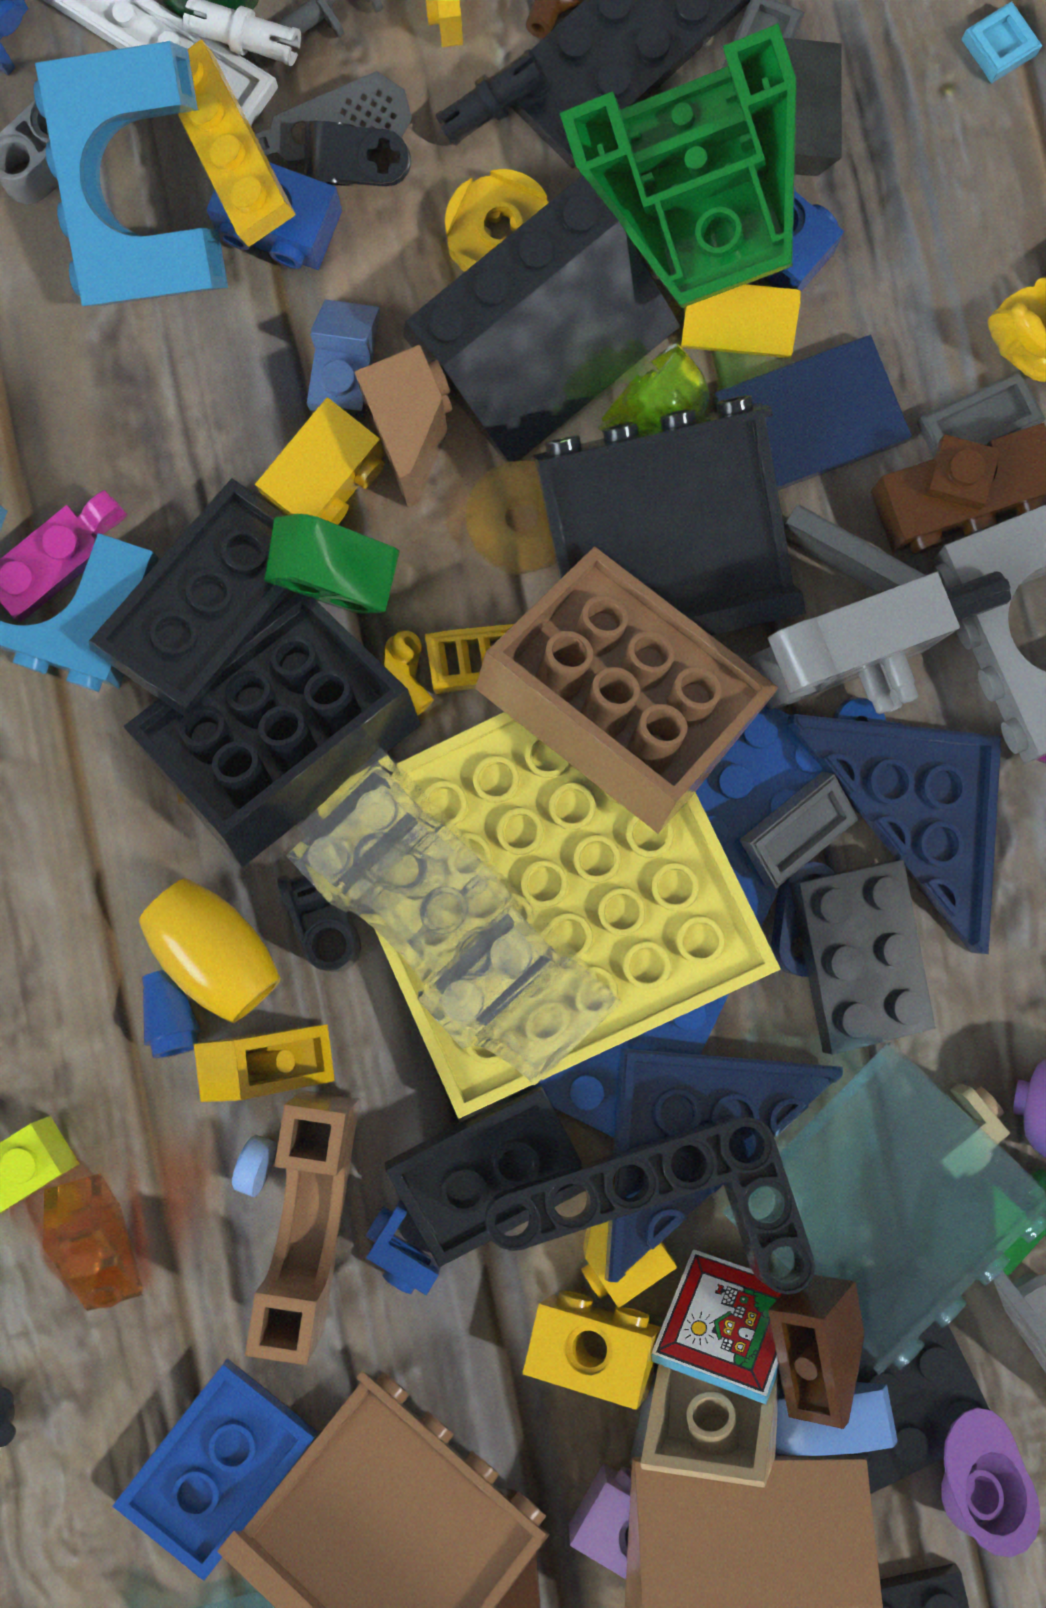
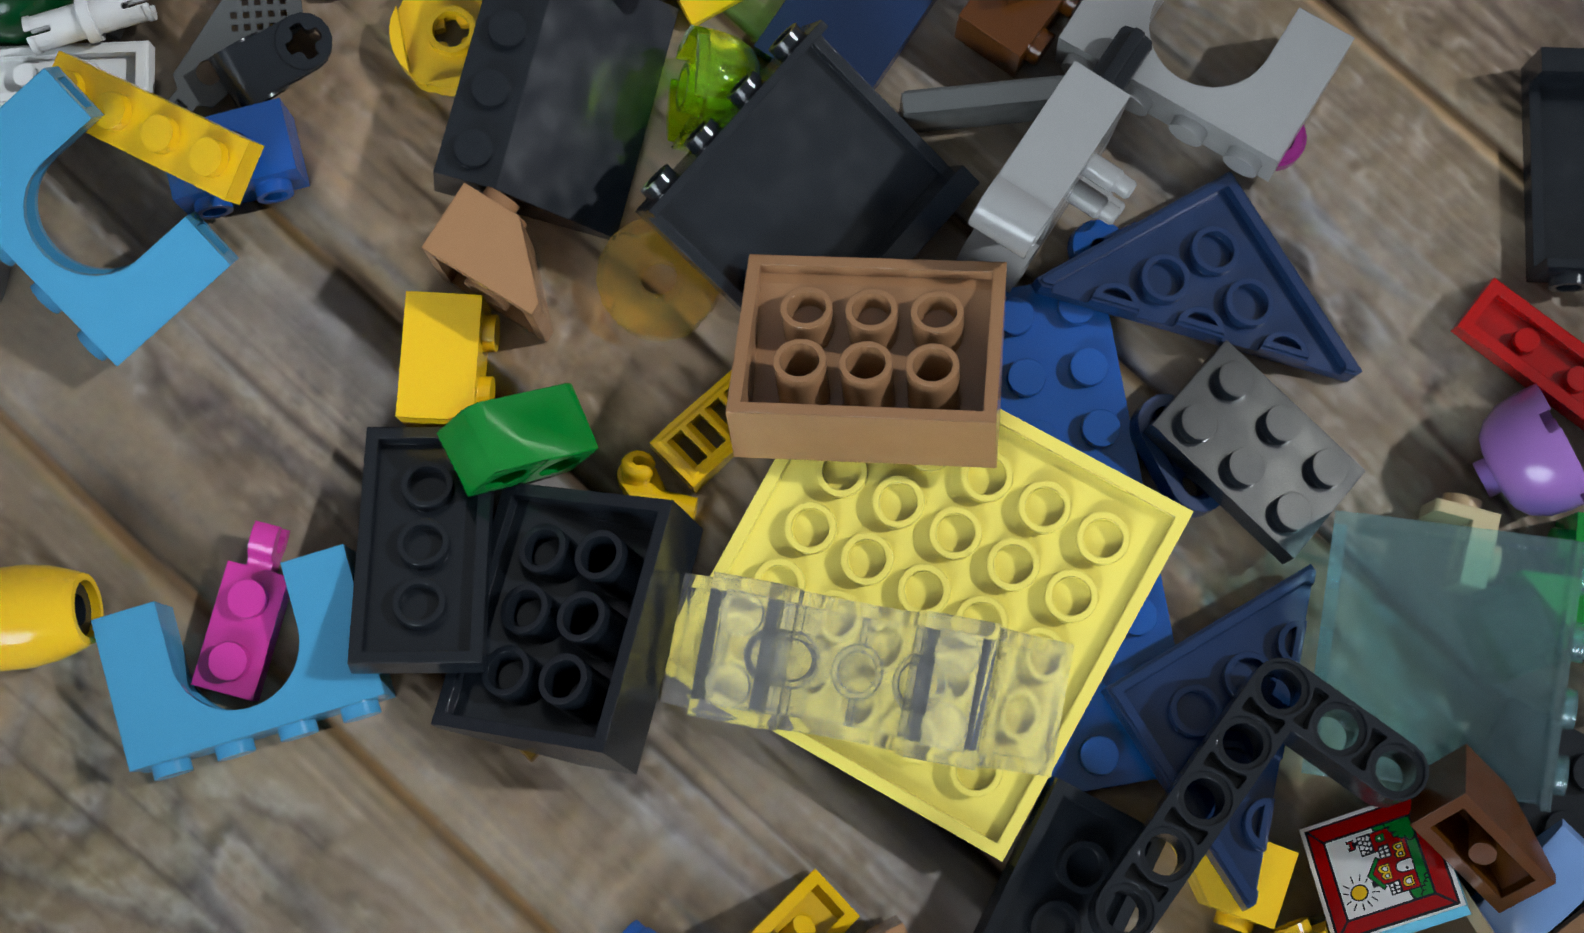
camera: 35 degrees left, 5 degrees down
yellow piece [138,878,281,1023] -> none
black piece [277,858,361,972] -> none
medium blue slope [307,299,380,418] -> none
dark grey tile [739,771,859,889] -> none

